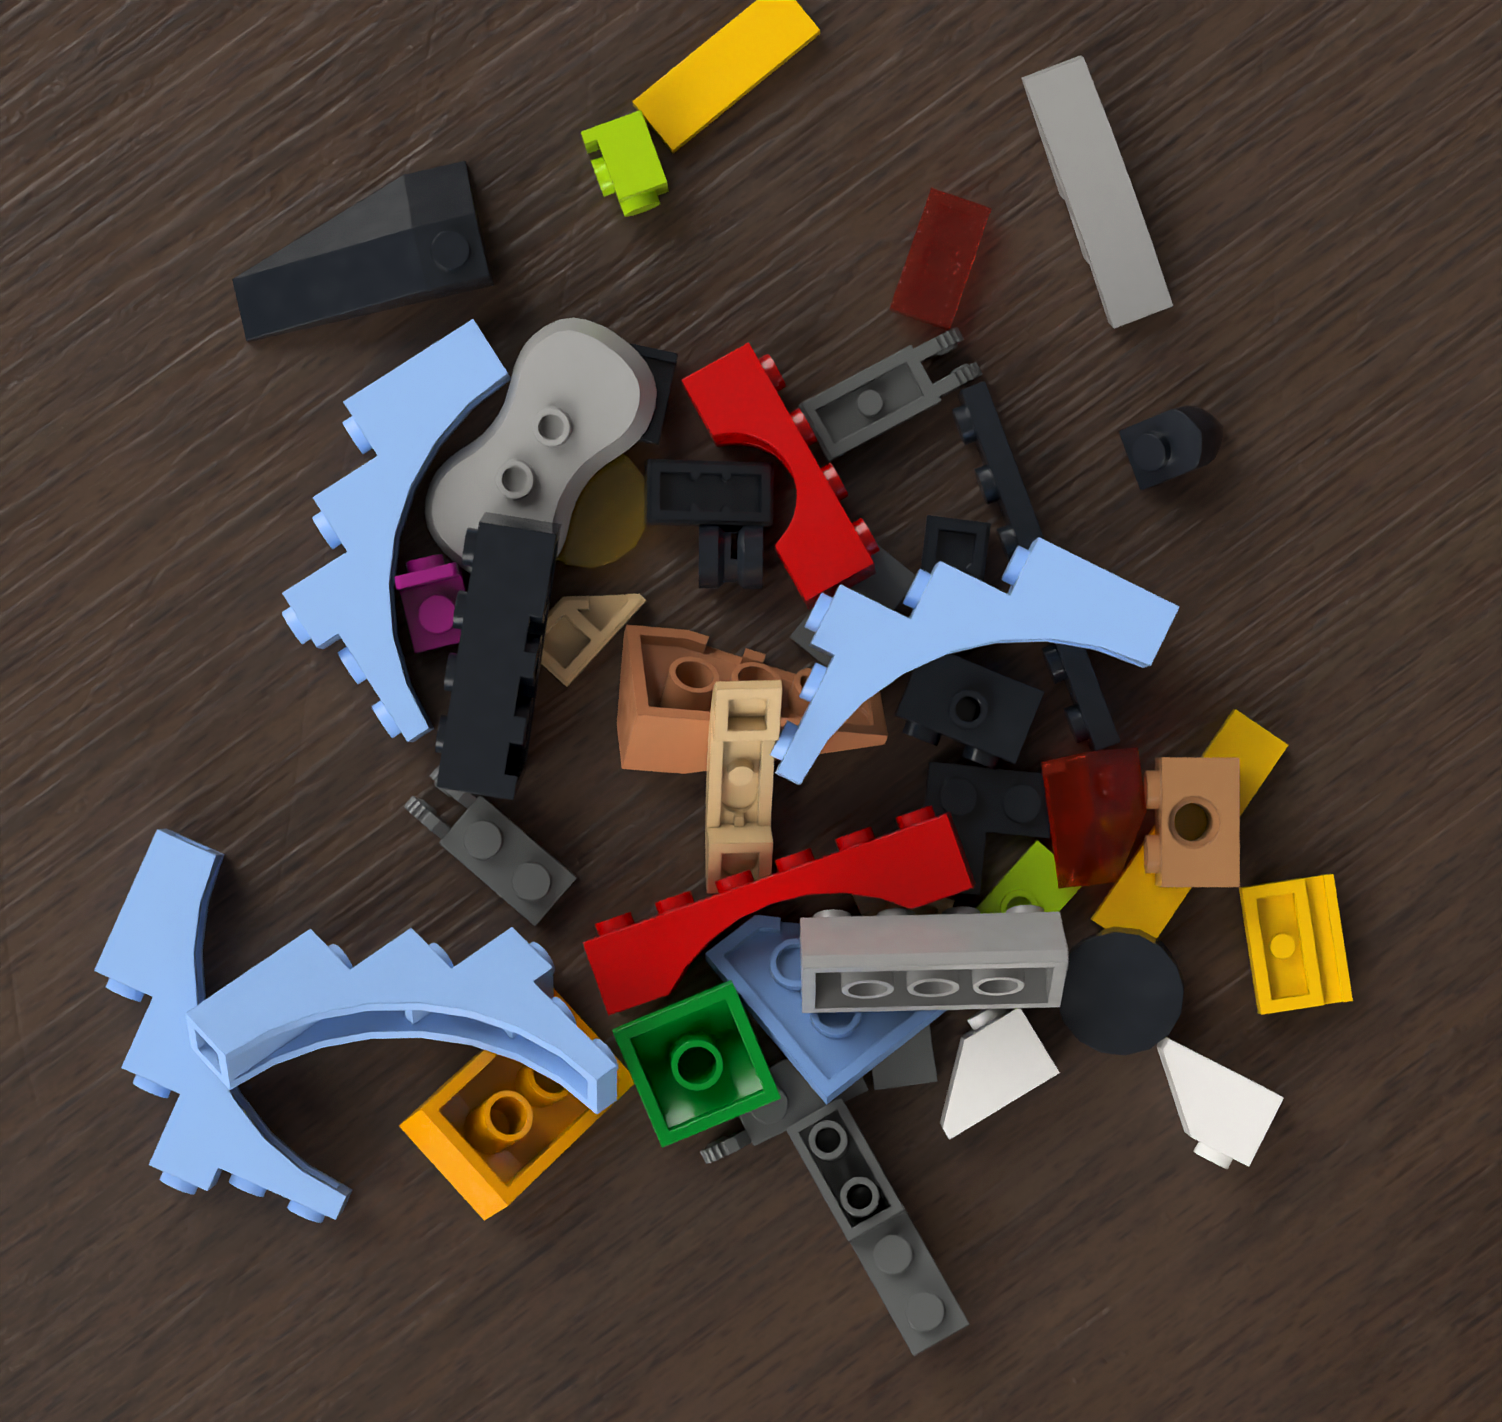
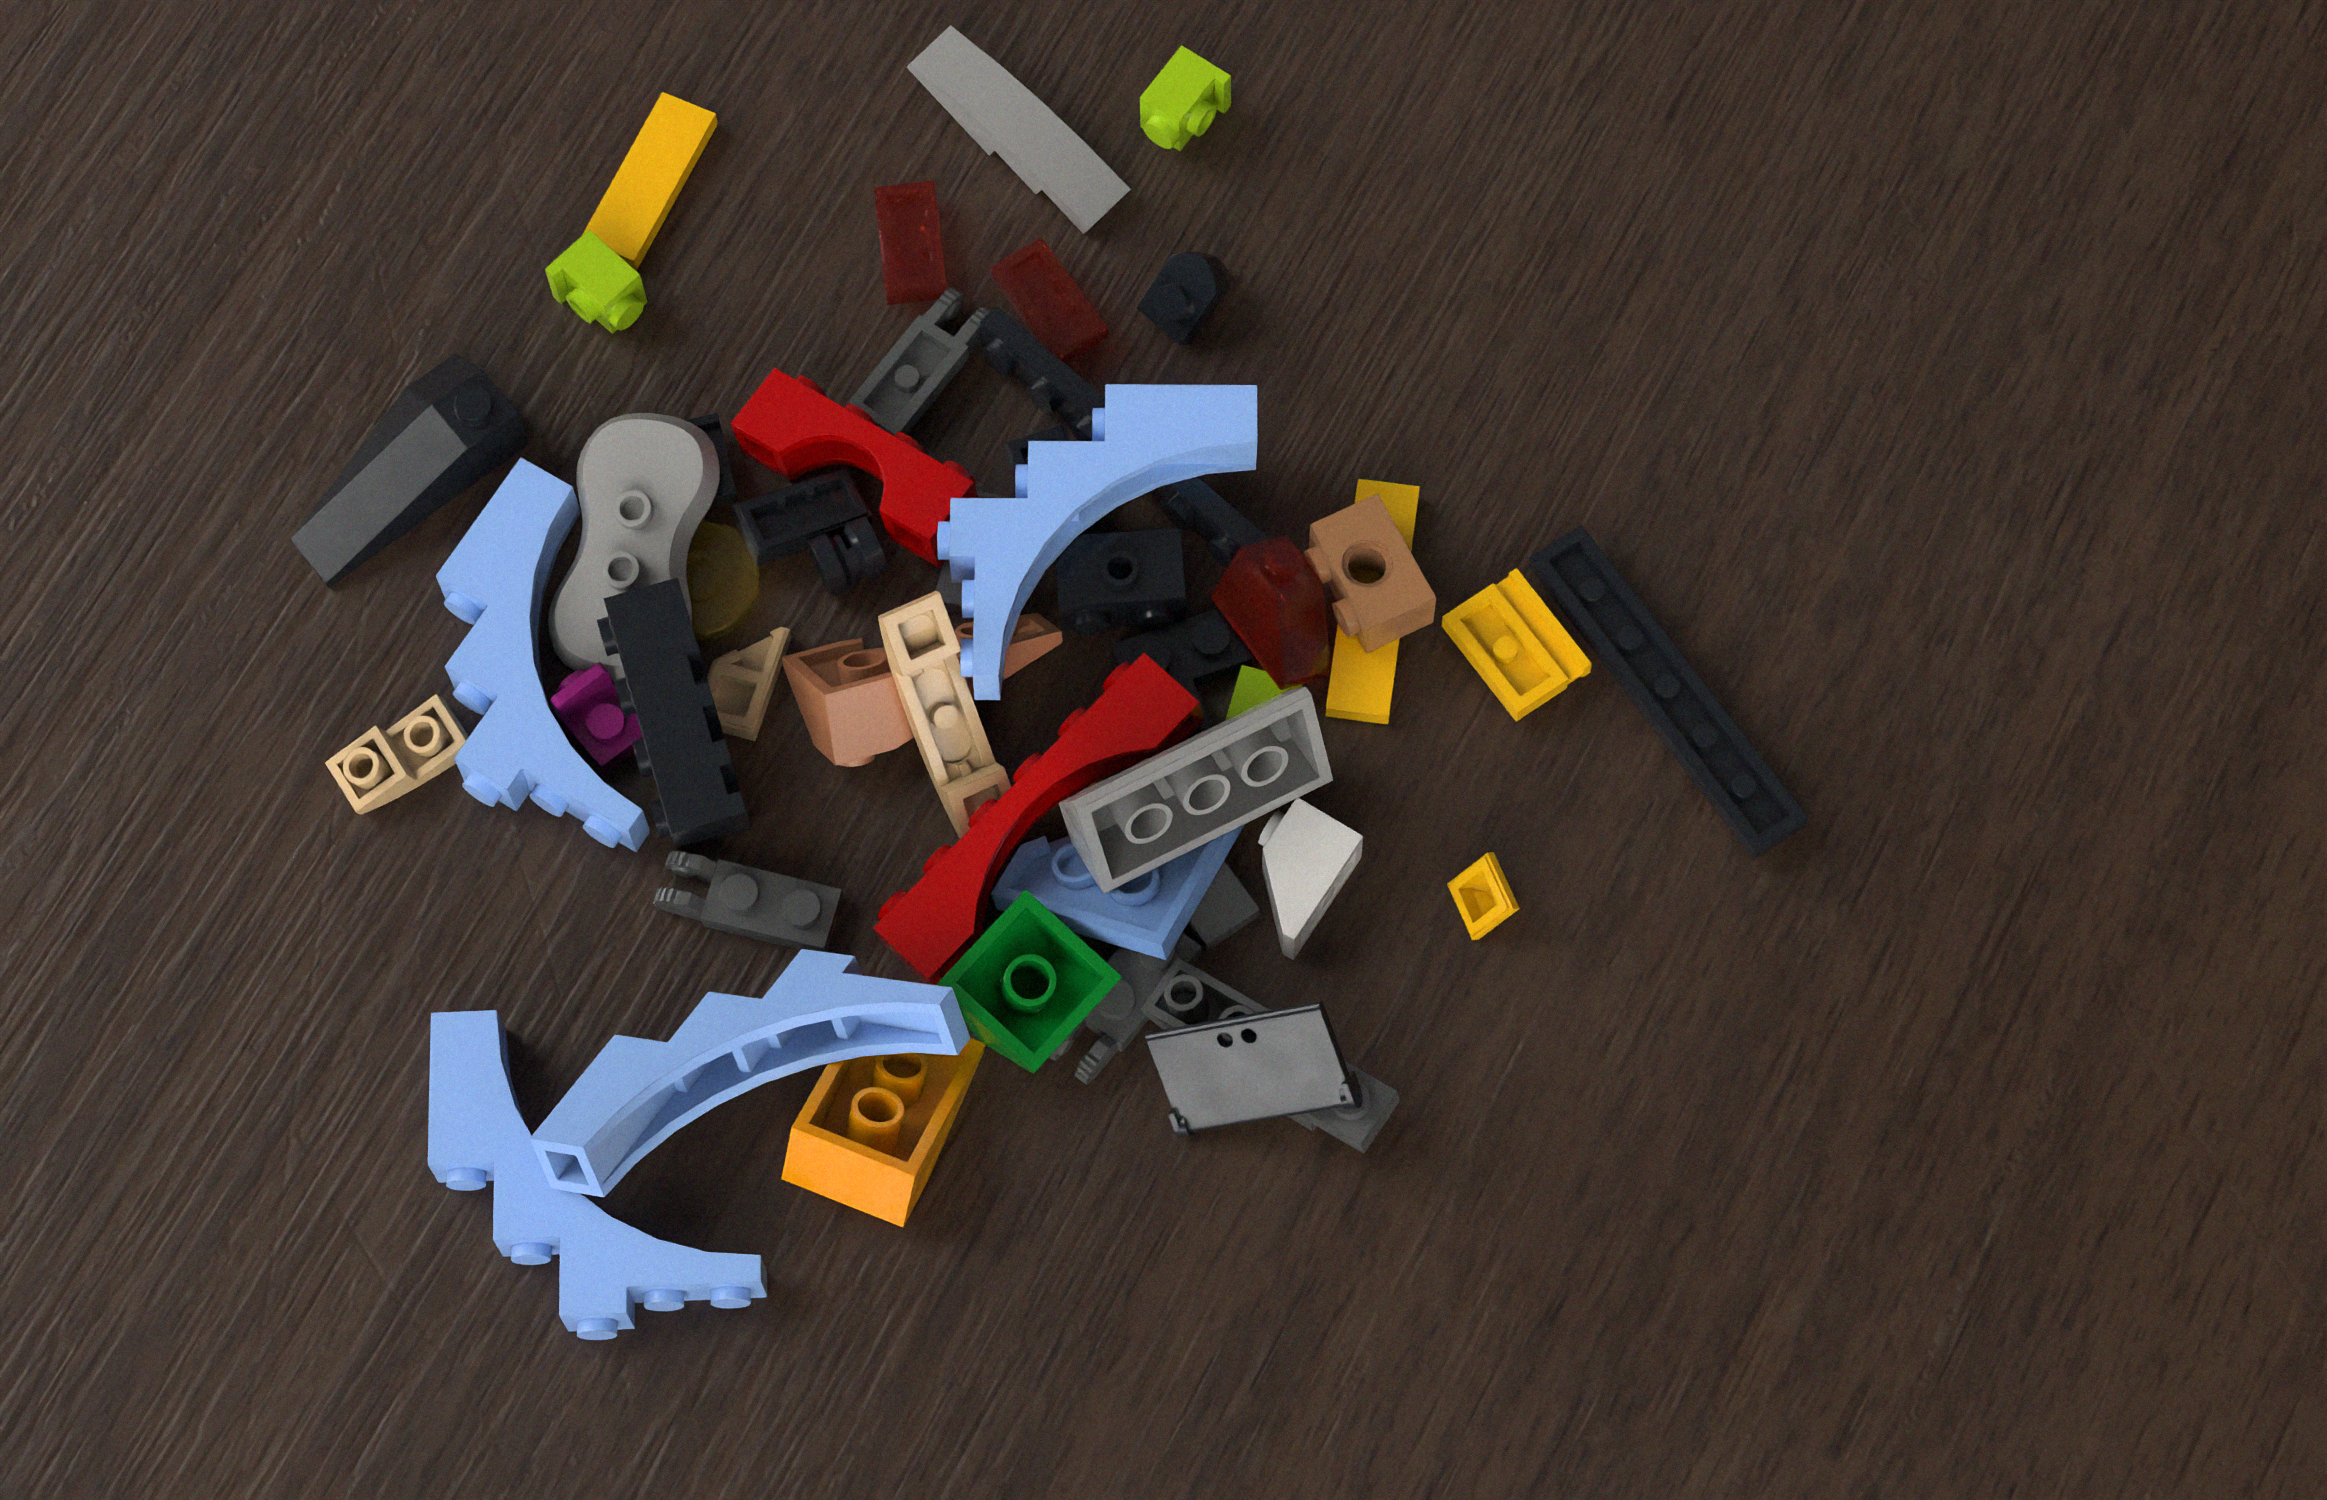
camera: 25 degrees left, 20 degrees down
black tile [1059,926,1185,1056] -> none
white slope [1157,1037,1284,1169] -> none
none -> tan slope [325,694,469,815]
none -> clear red plate [990,237,1109,364]
none -> lime brick [1140,45,1231,151]
none -> door [1146,1001,1363,1138]
none -> yellow slope [1447,852,1520,940]
none -> black plate [1529,525,1808,860]

